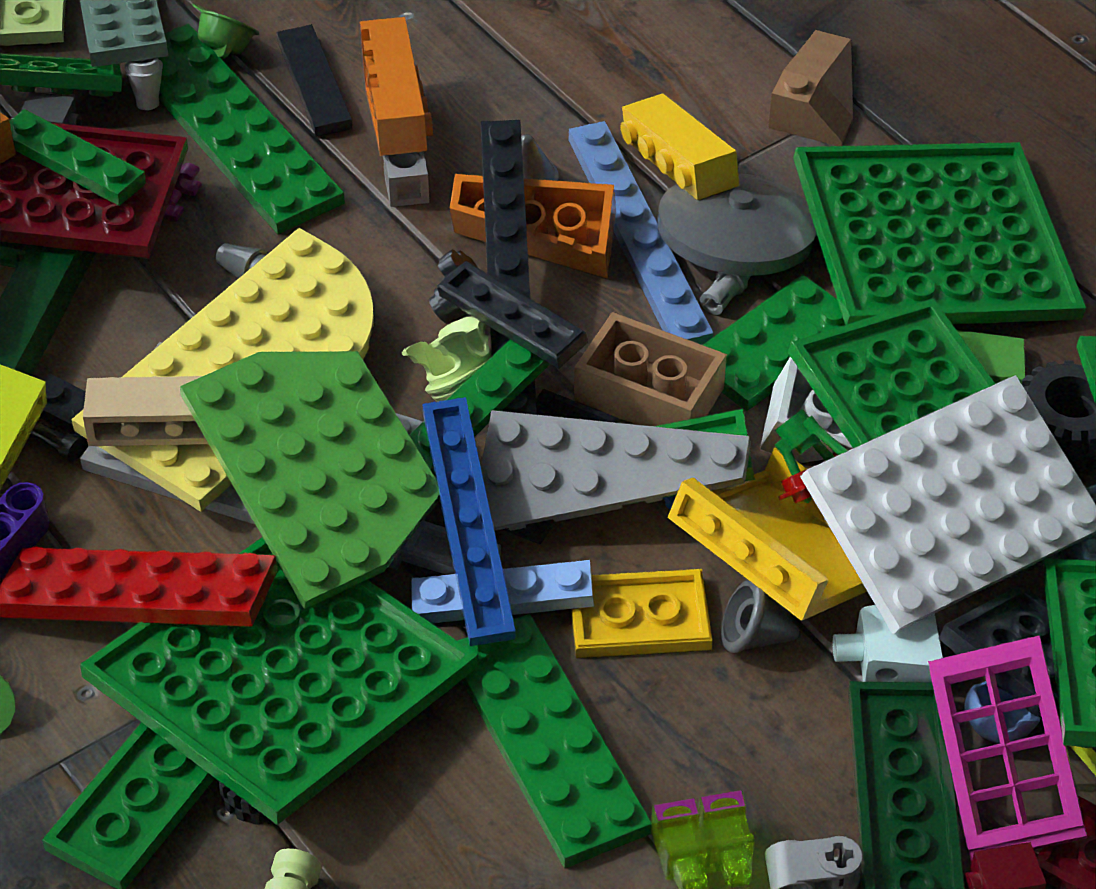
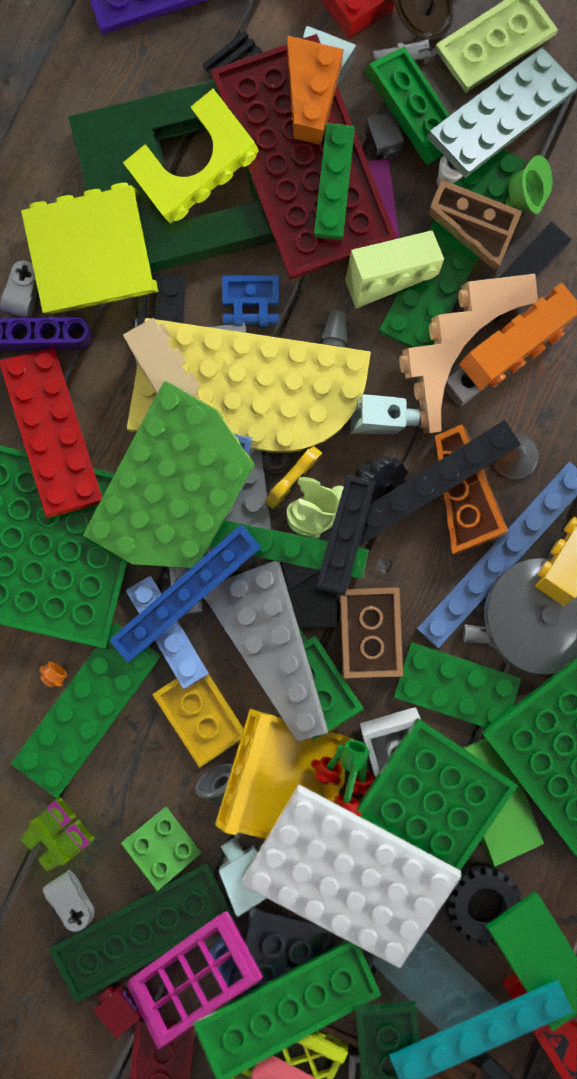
camera: 60 degrees right, 35 degrees up
none -> orange plate [39,661,67,688]
none -> bright green hinge [121,807,201,891]
none -> blue plate [222,275,279,327]
none -> yellow helmet [264,446,323,509]
none -> yellowish green wedge [345,230,444,309]
none -> light aqua torso [350,394,420,435]
none -> light nougat arch [399,274,538,434]
none -> medium nougat wedge [428,180,522,272]

